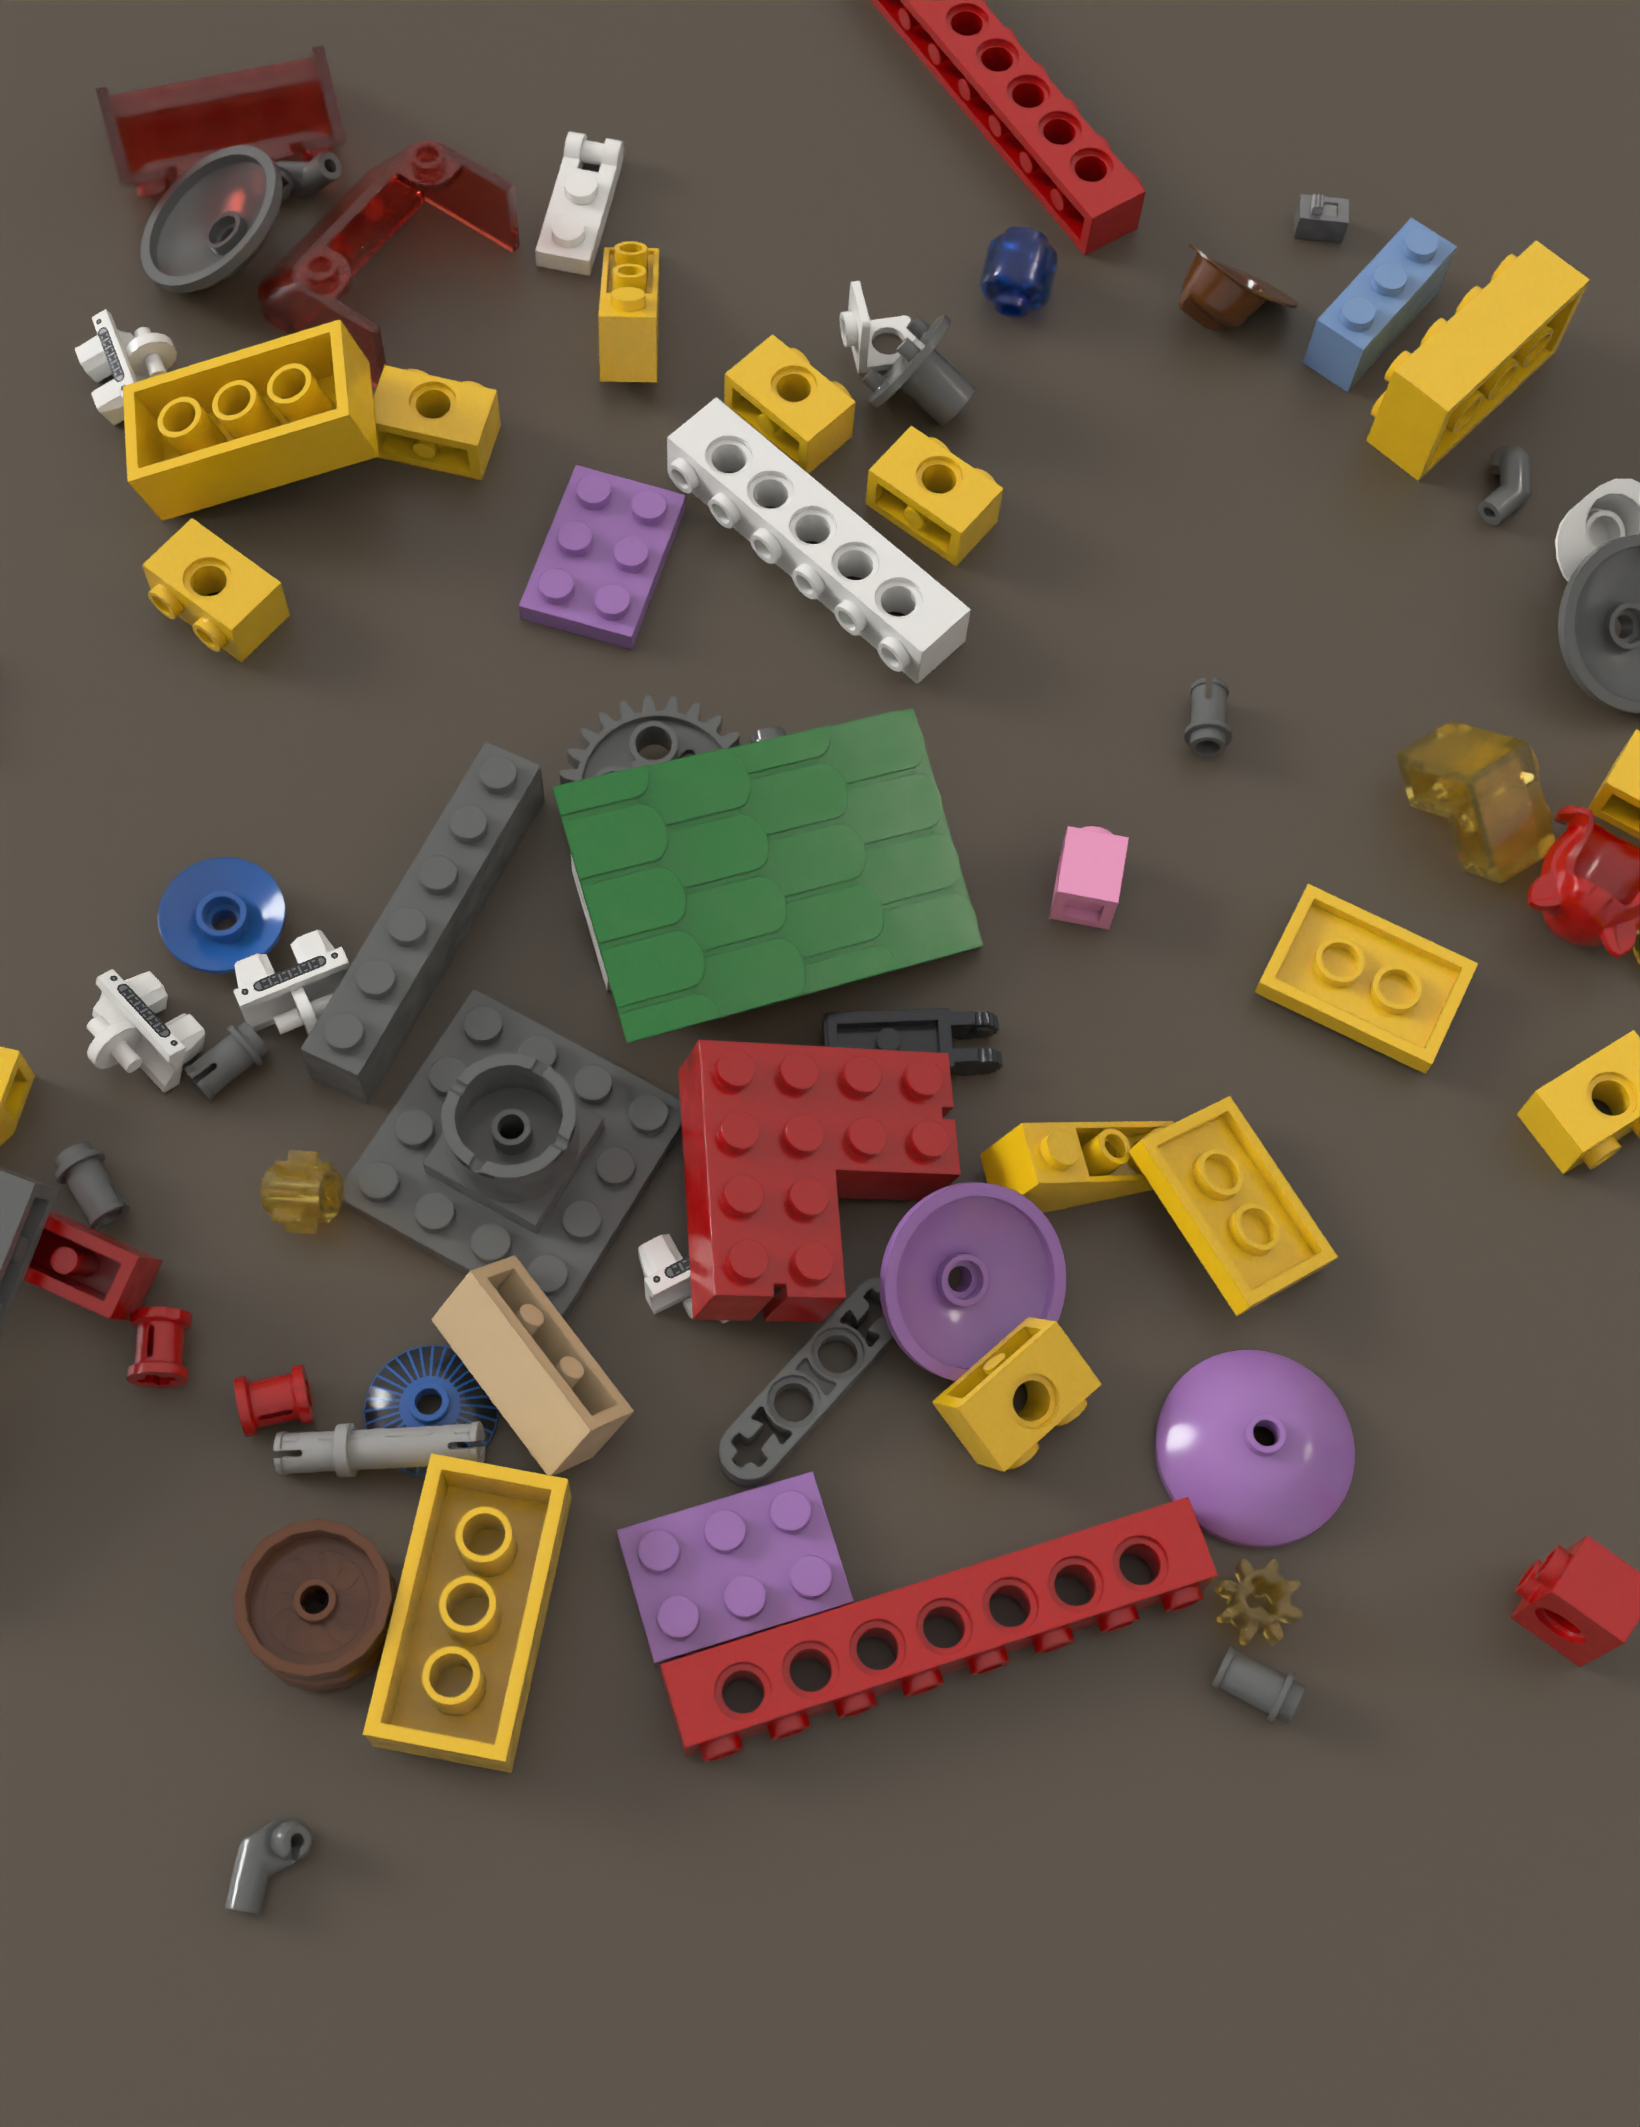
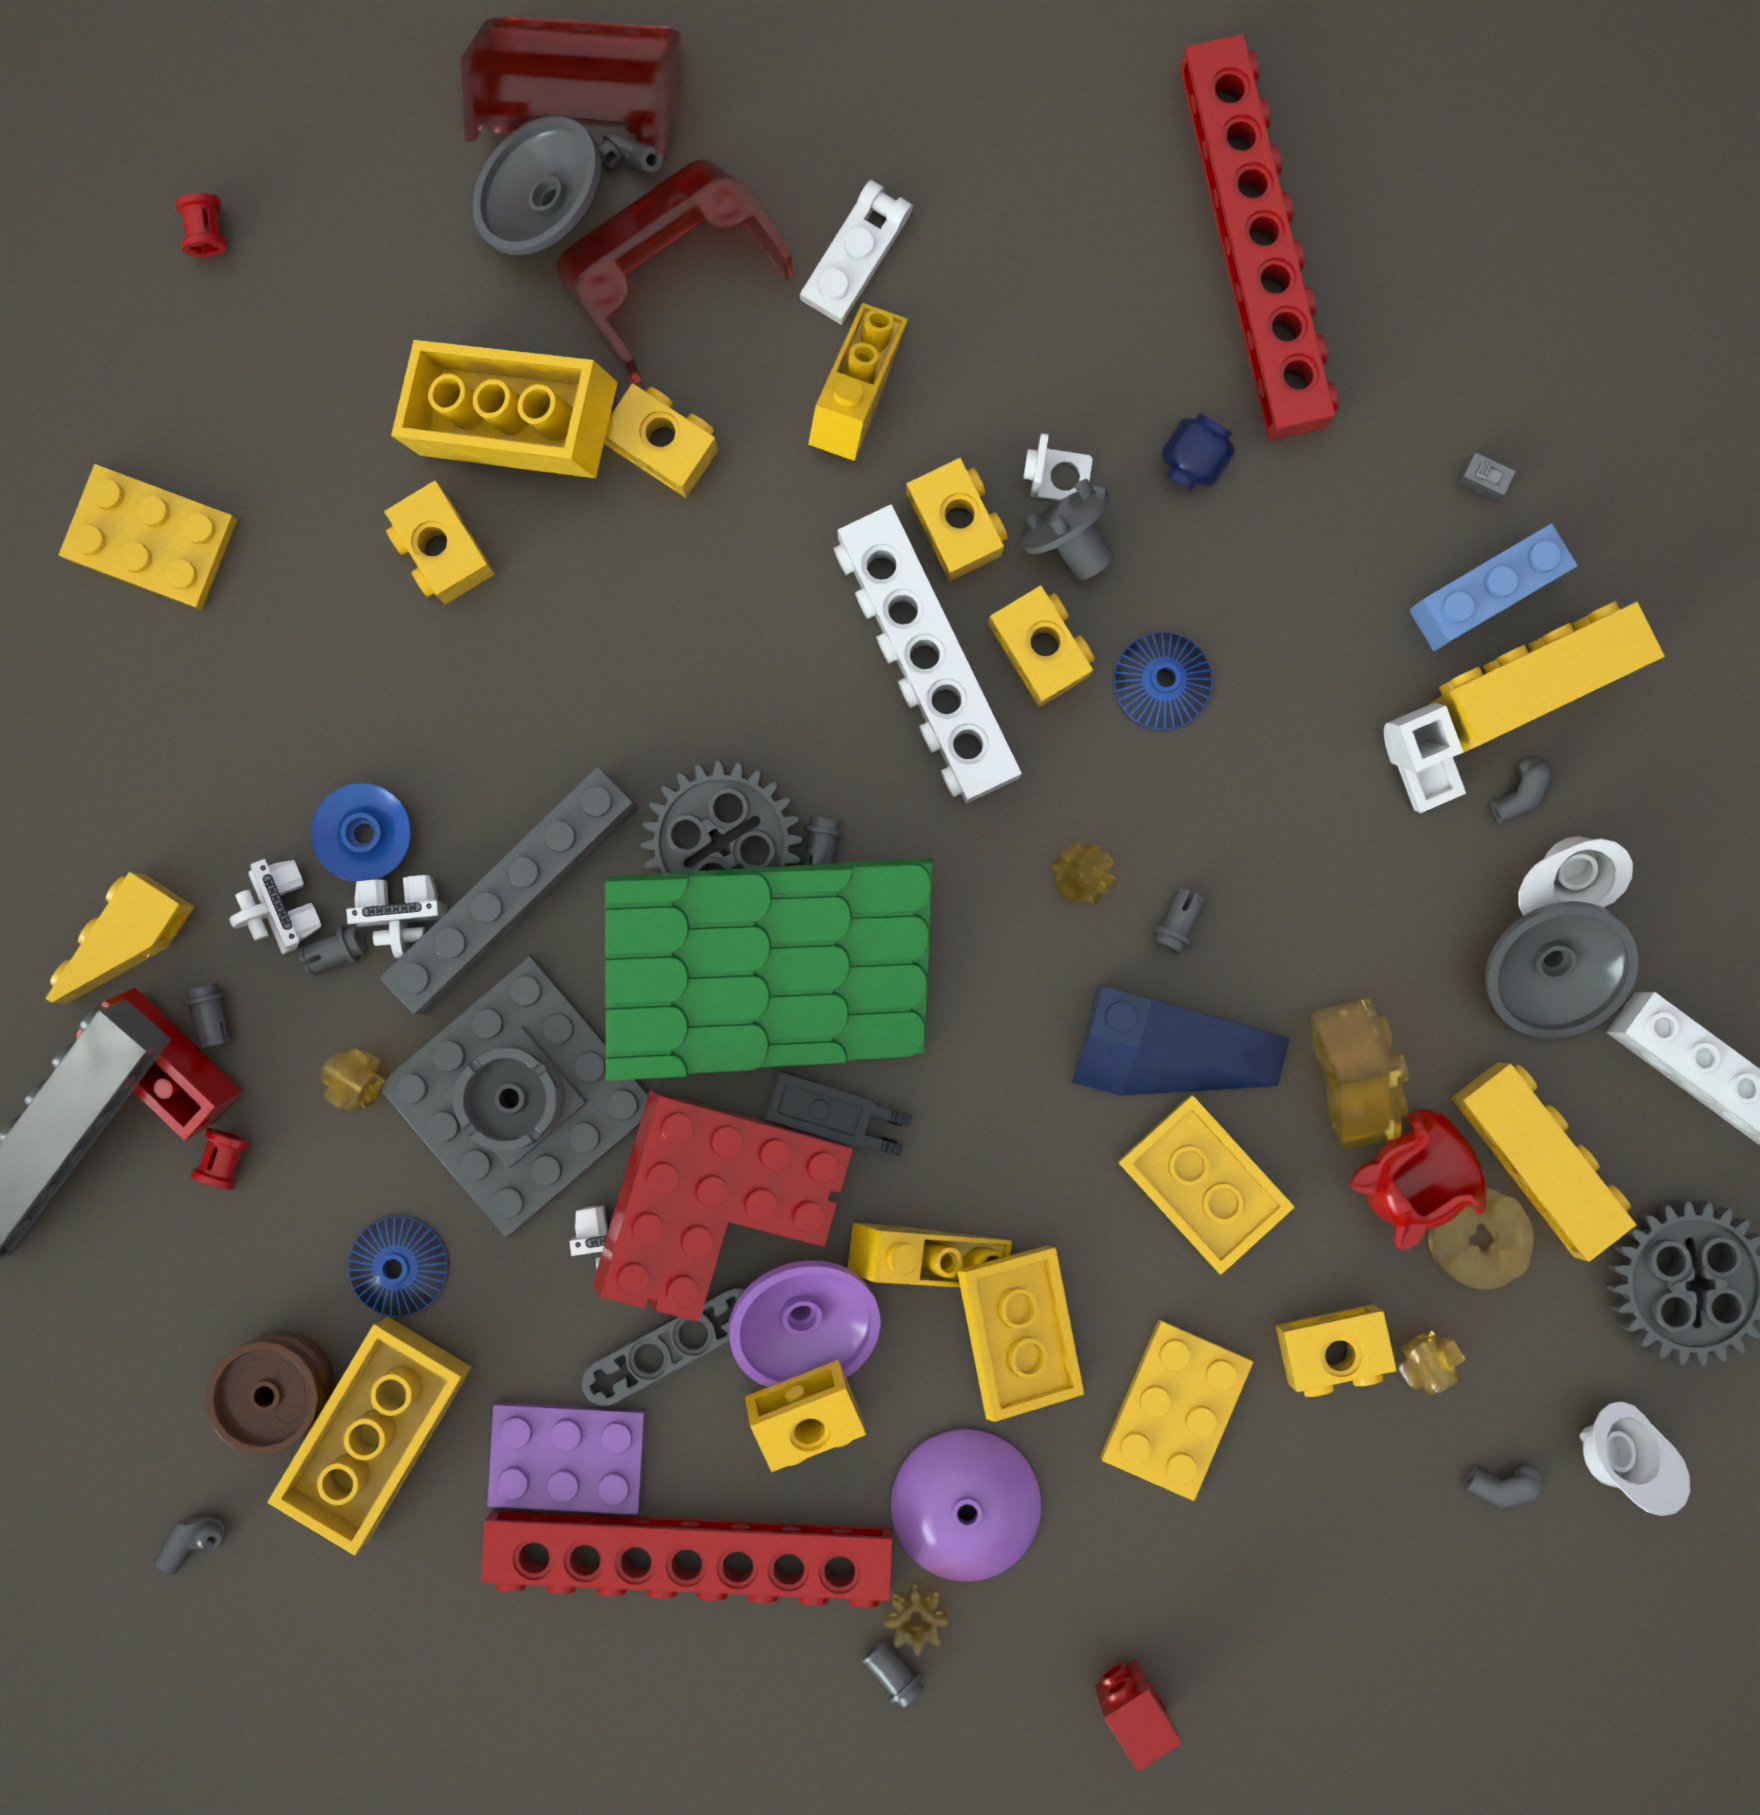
camera: 30 degrees right, 20 degrees up
white hips [75,309,177,425] -> none
red bush [234,1364,315,1438] -> none
light grey pin [273,1421,485,1478] -> none
tan brick [431,1255,634,1476] -> none
medium lavender plate [519,465,686,650] -> none
bright pink brick [1049,826,1129,930] -> none
reddish brown piece [1179,244,1298,331] -> none
none -> clear yellow gear [1051,841,1117,906]
none -> dark blue wedge [1072,986,1290,1095]
none -> yellow plate [1100,1319,1253,1501]
none -> dish [1113,632,1212,730]
none -> white brick [1384,703,1466,813]

